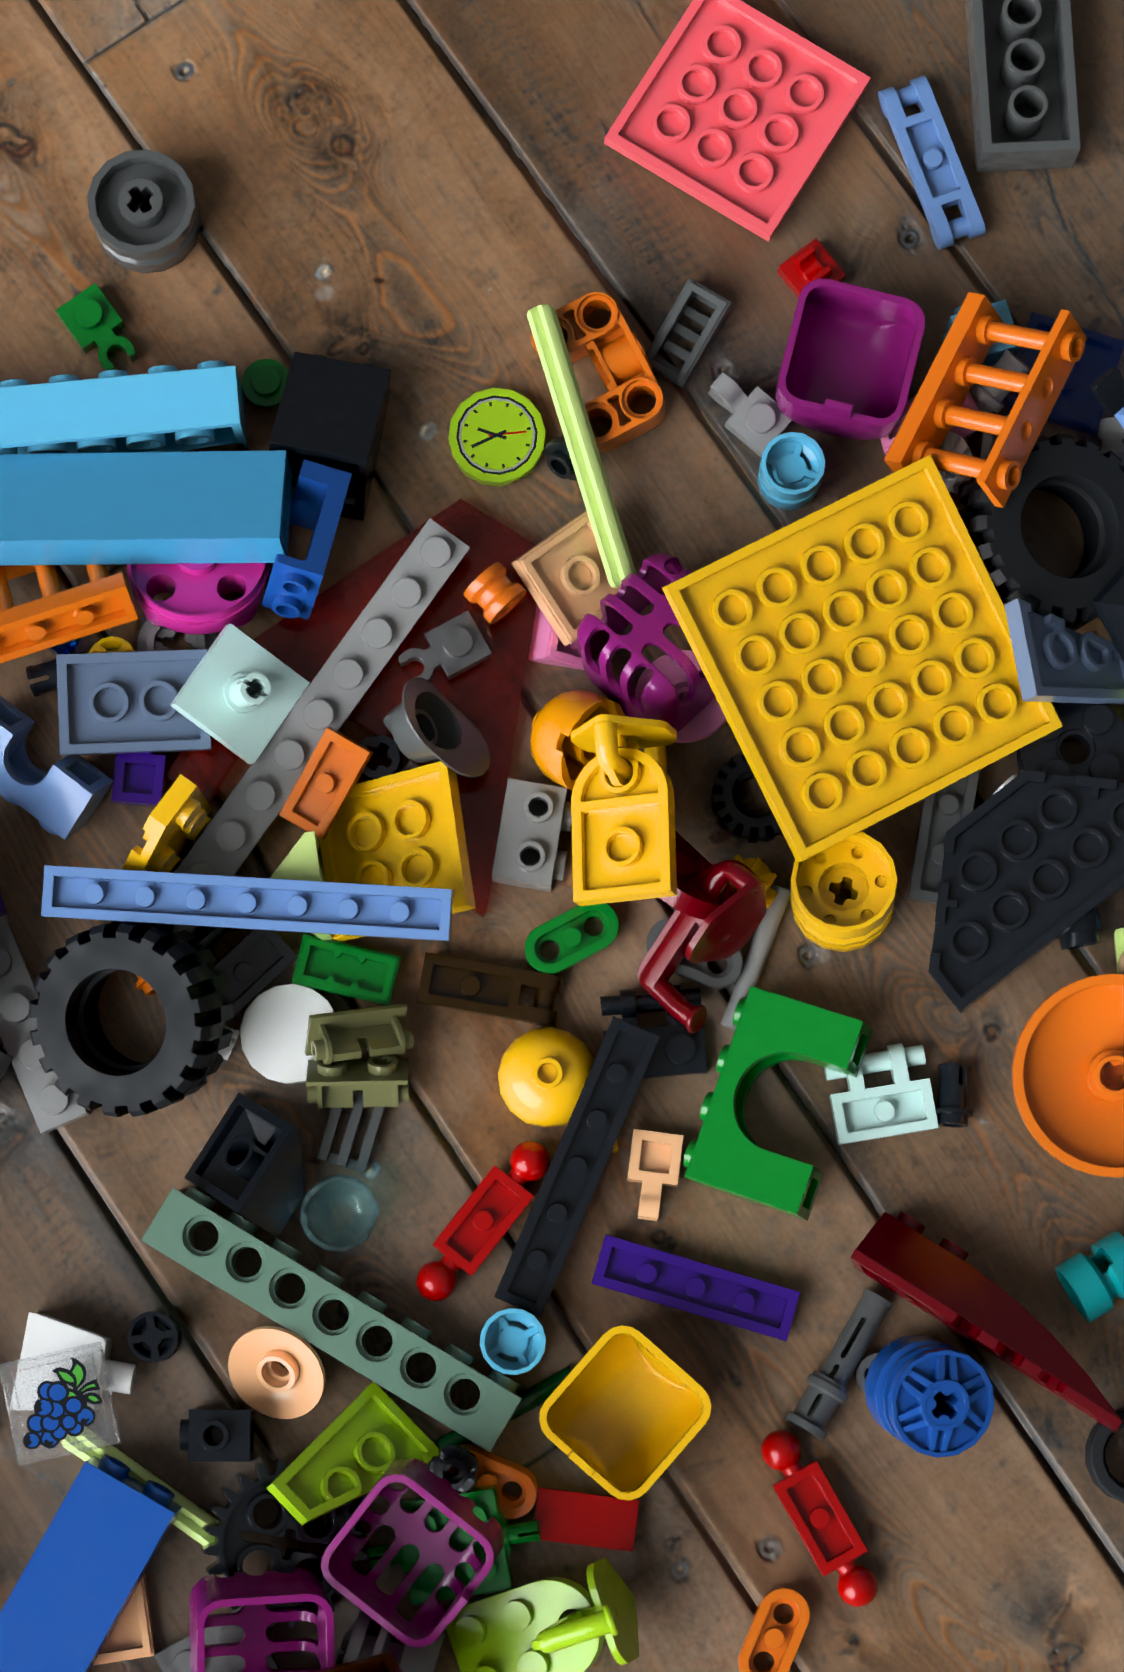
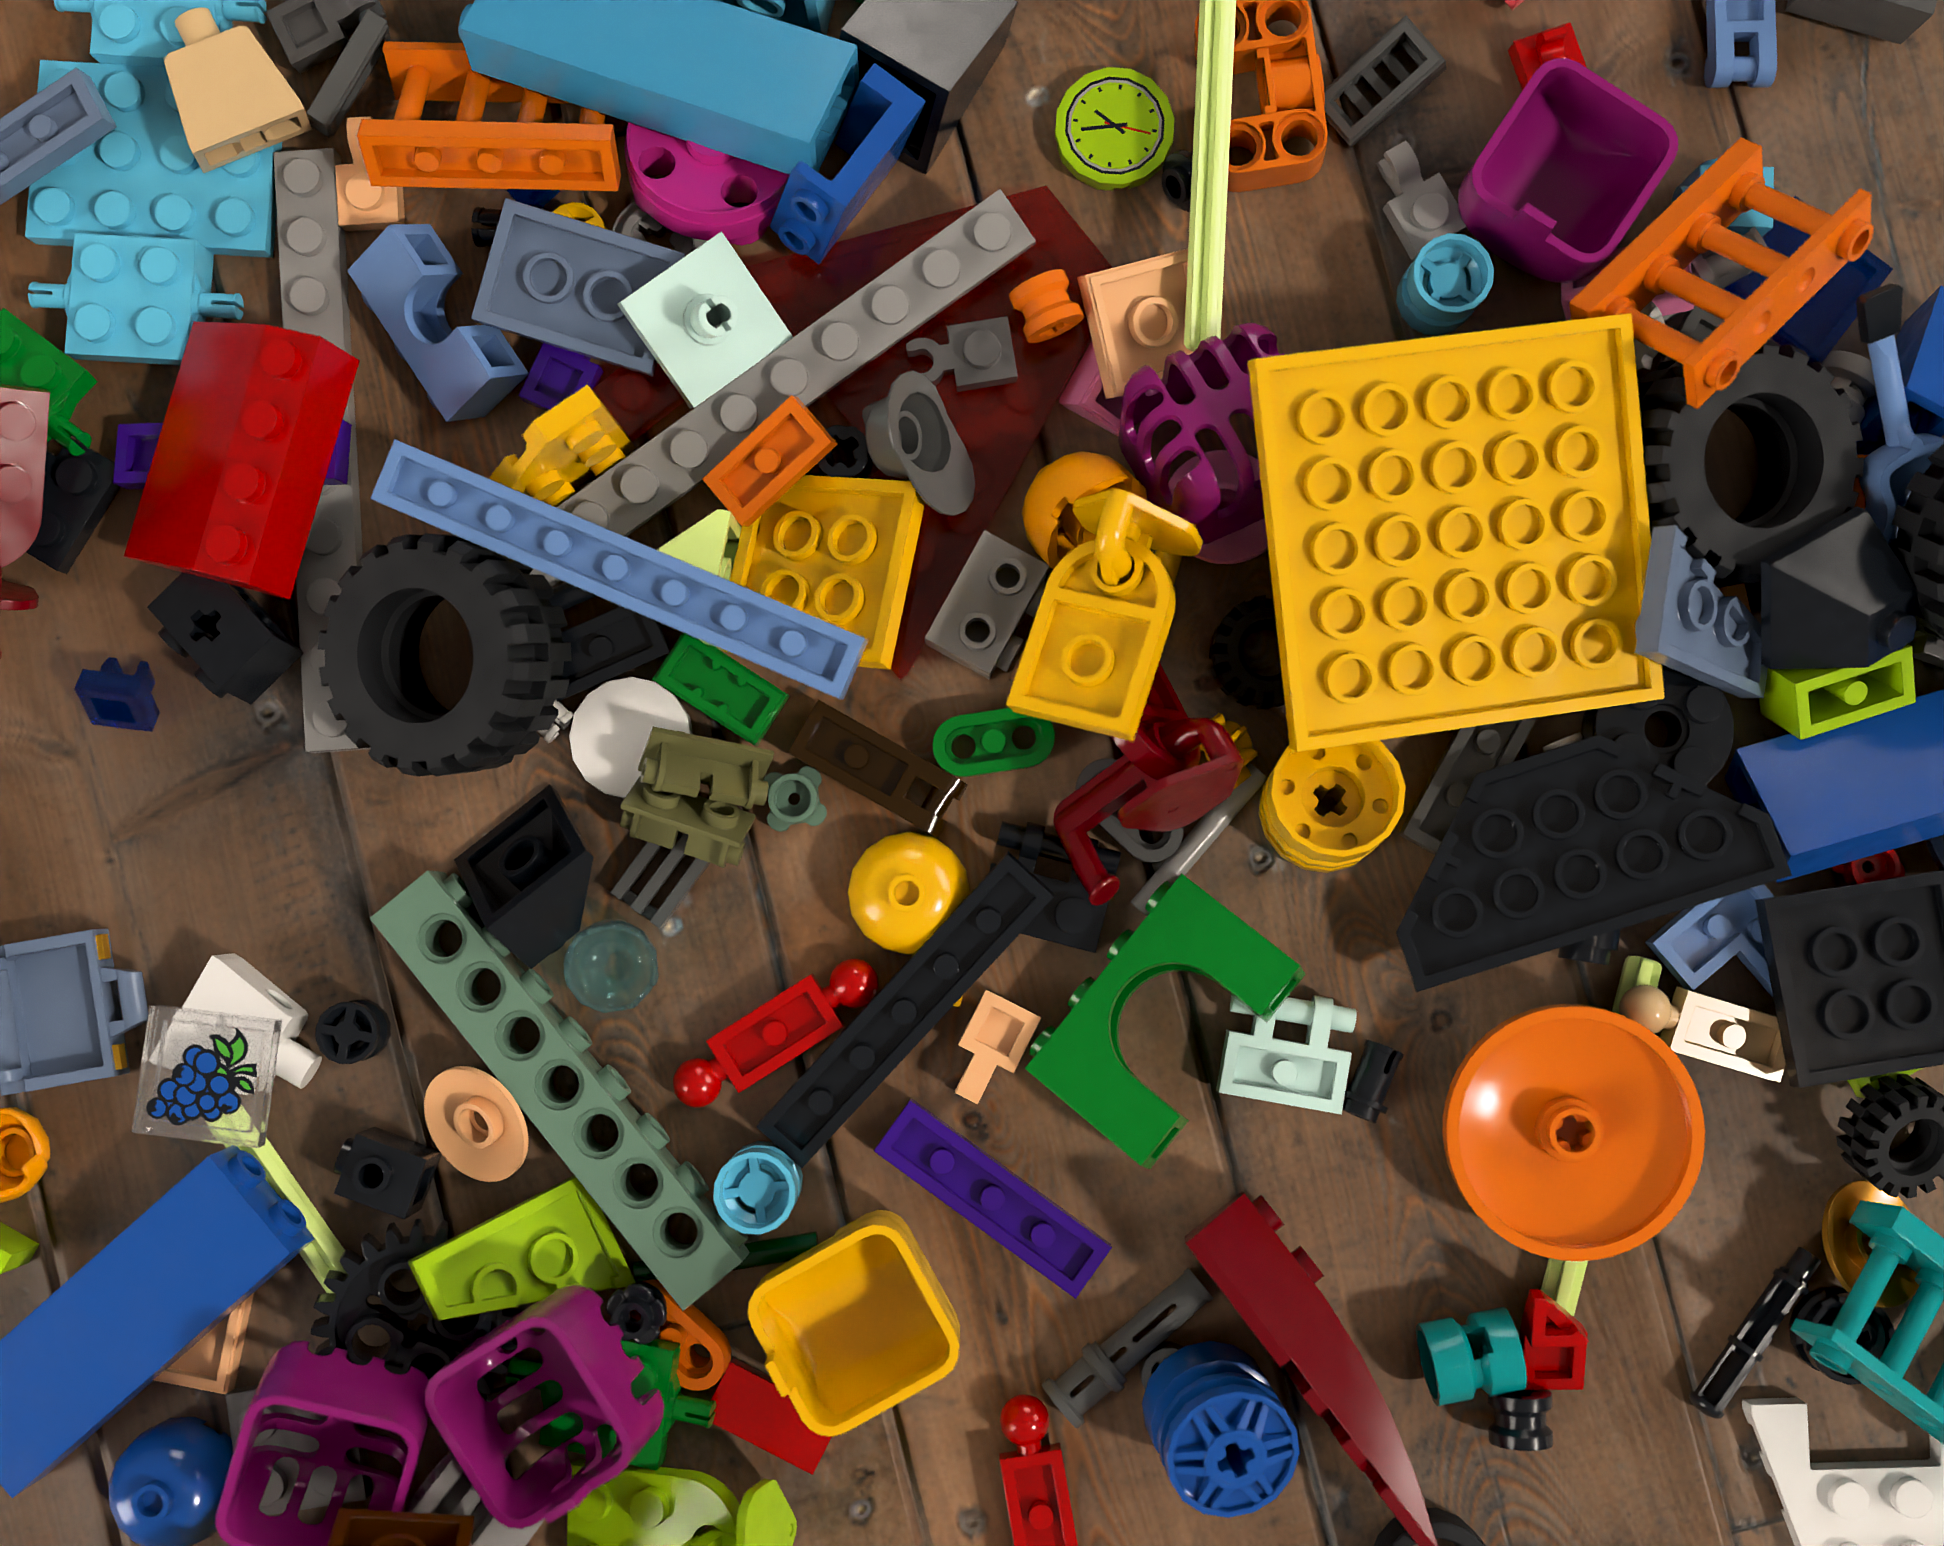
camera: 25 degrees right, 5 degrees up
none -> sand green plate [763,766,827,832]

